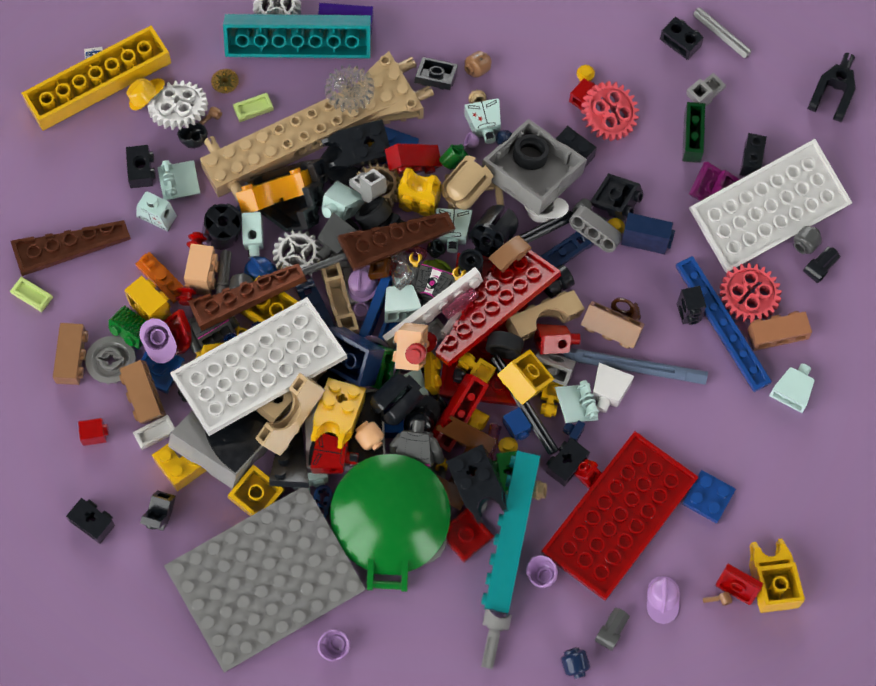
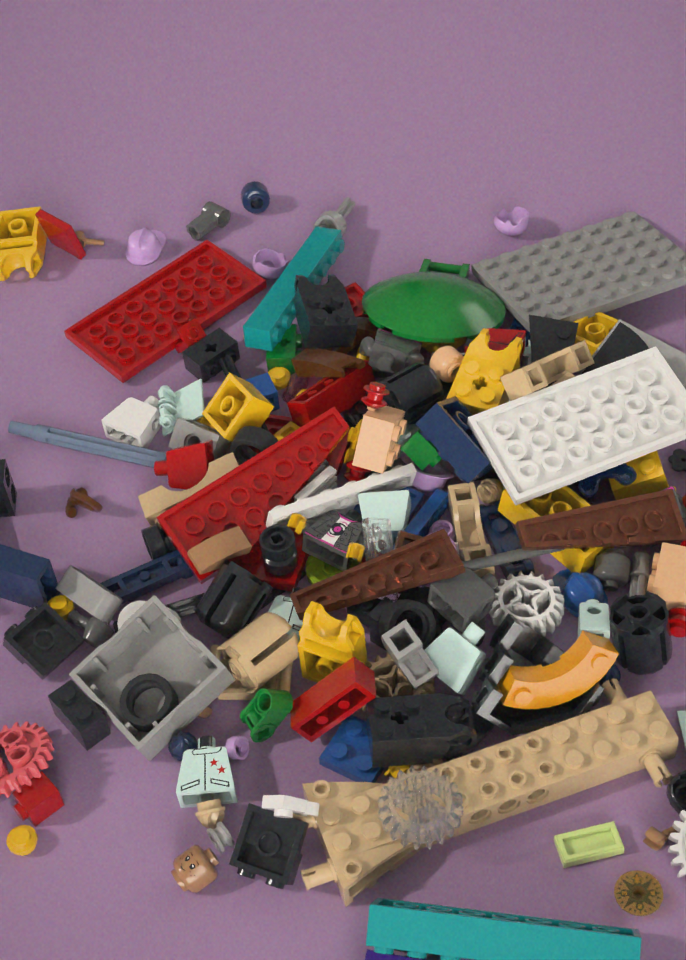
camera: 165 degrees left, 20 degrees down
clear pink pin [441,287,479,320] -> none
dark blue tile [562,420,585,442] -> none
medium nougat brick [581,301,645,349] -> none
blue plate [682,470,736,524] -> none
none -> light grey bush [206,821,234,853]
none -> white plate [262,795,319,818]

